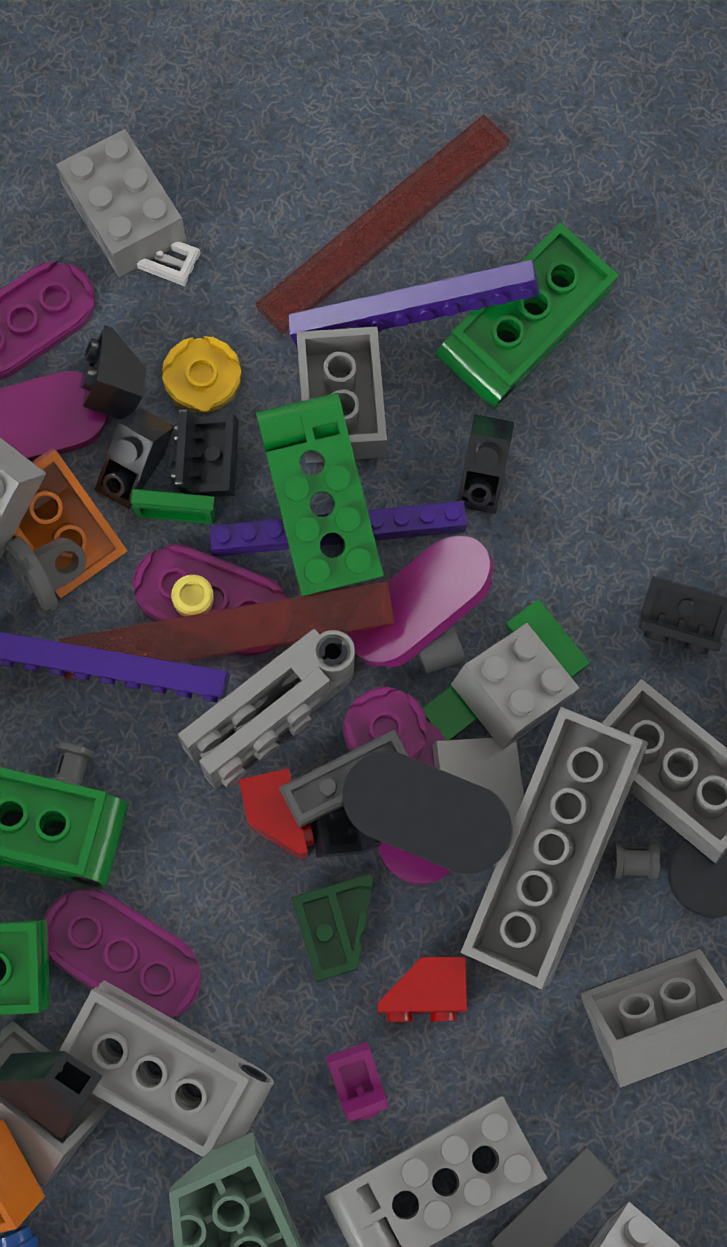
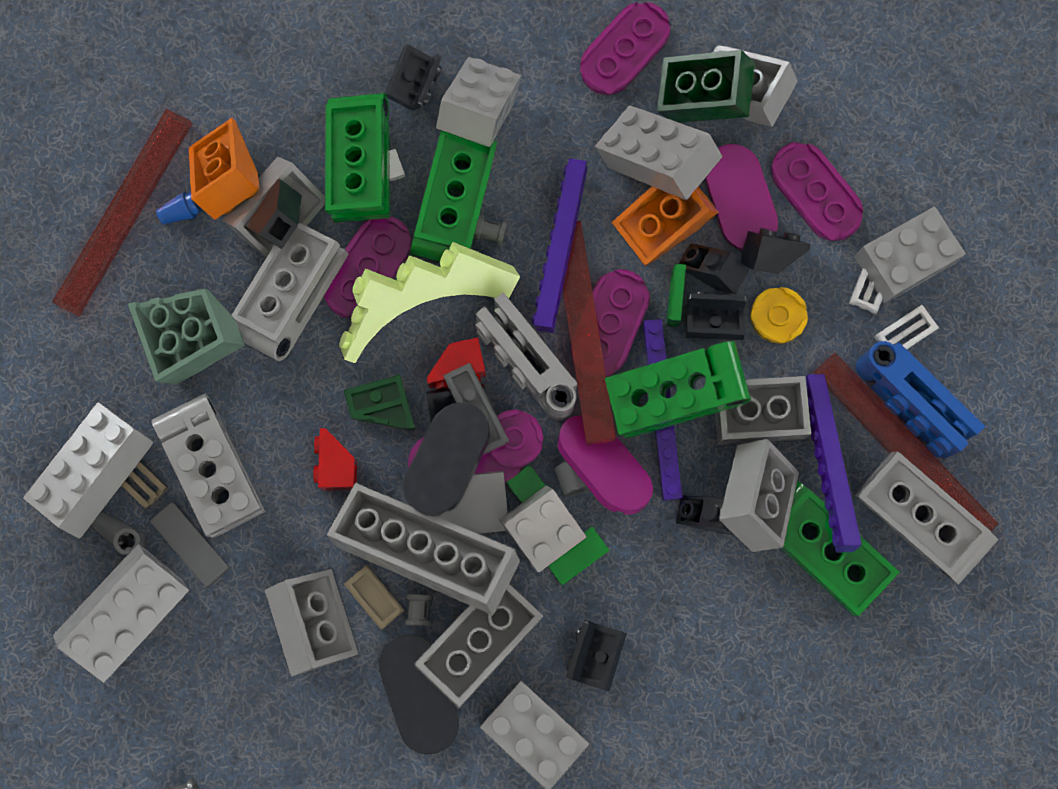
camera: 90 degrees right, 5 degrees up
dark grey tile [4,536,87,617] -> none
light yellow tile [171,575,214,618] -> none
magenta bracket [325,1042,389,1121] -> none
none -> yellowish green arch [339,242,520,363]
none -> dark tan tile [344,565,405,630]
none -> light grey brick [719,439,799,552]
none -> light grey hinge [853,451,998,585]
none -> blue hinge [856,341,985,459]
none -> white tile [874,305,939,349]

